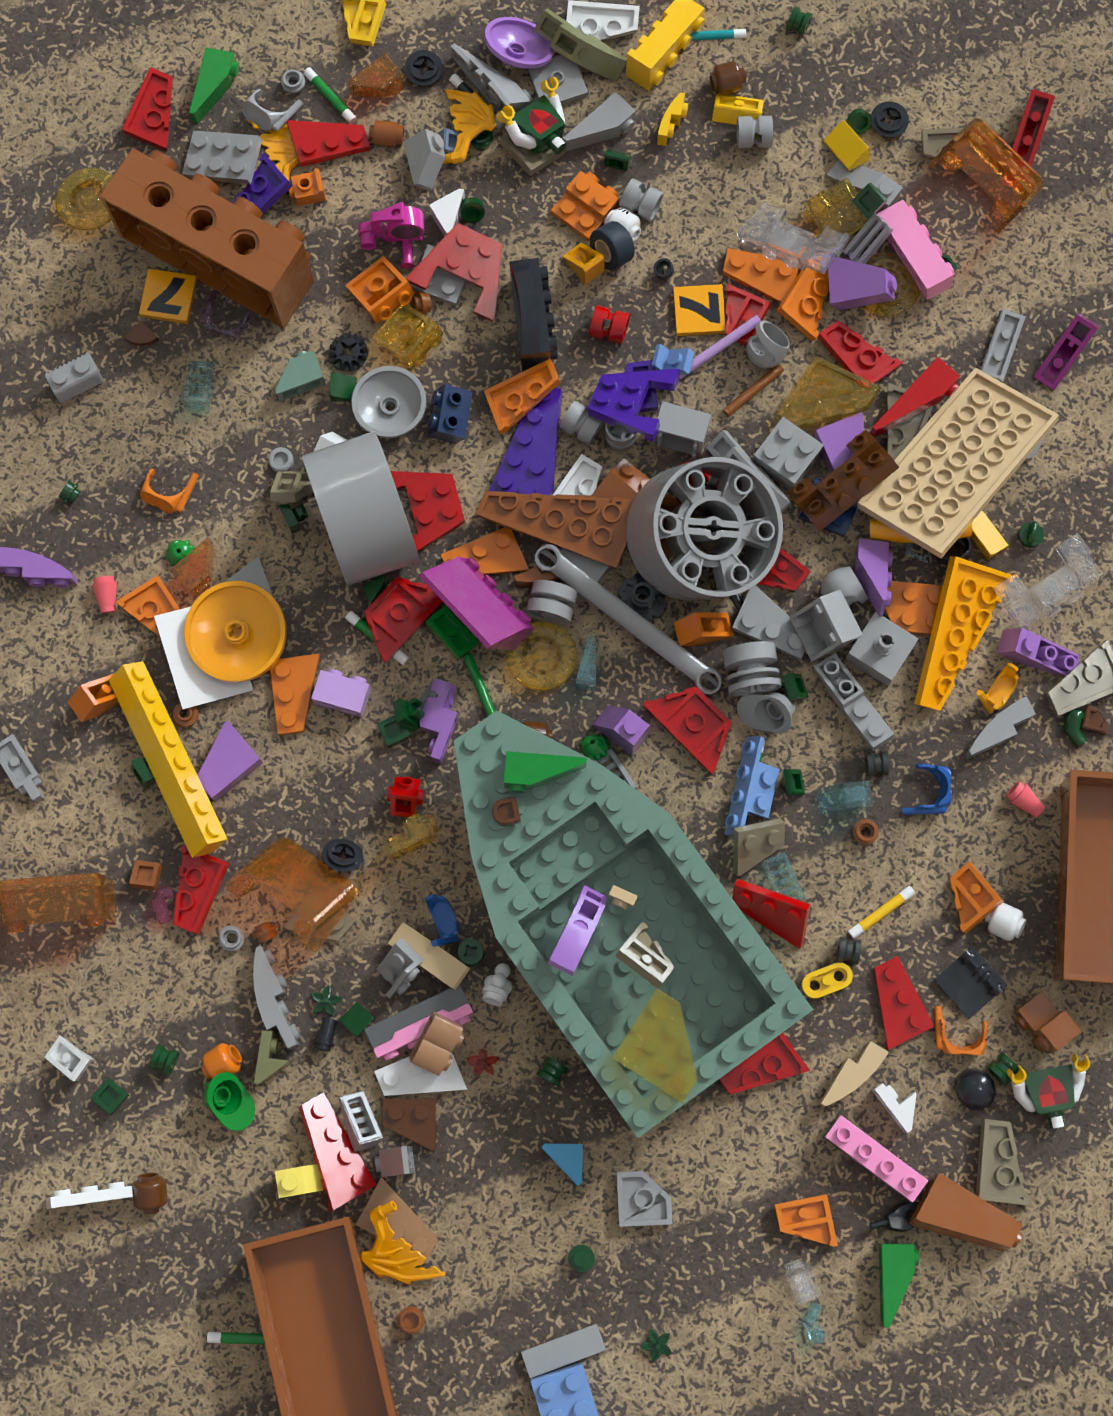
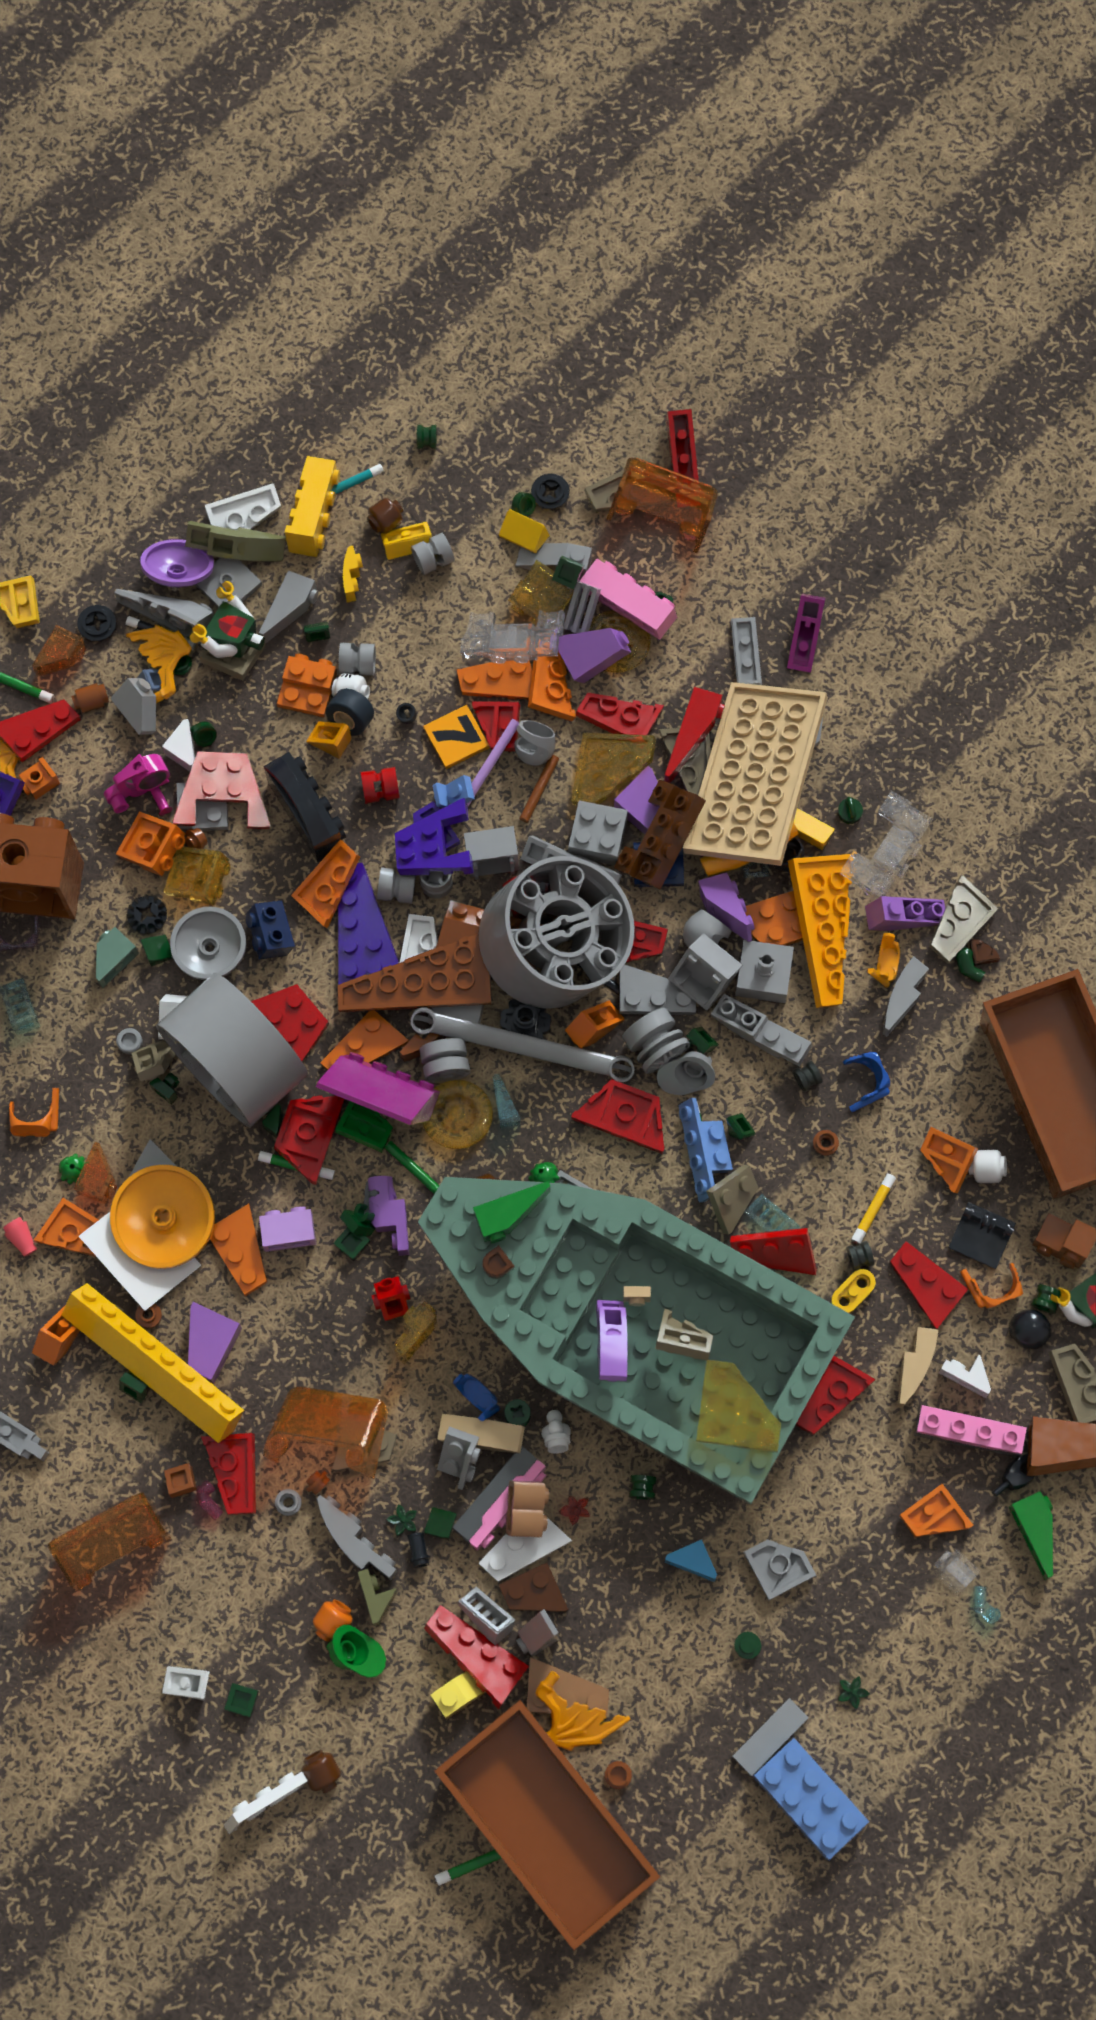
camera: 25 degrees left, 5 degrees down
dark green wheel [149,1044,179,1076] -> none
black gear [322,839,363,875] -> none
medium lavender slope [592,705,650,756] -> none
clear light blue slope [815,780,873,815] -> none
coral cone [1006,781,1045,818] -> none

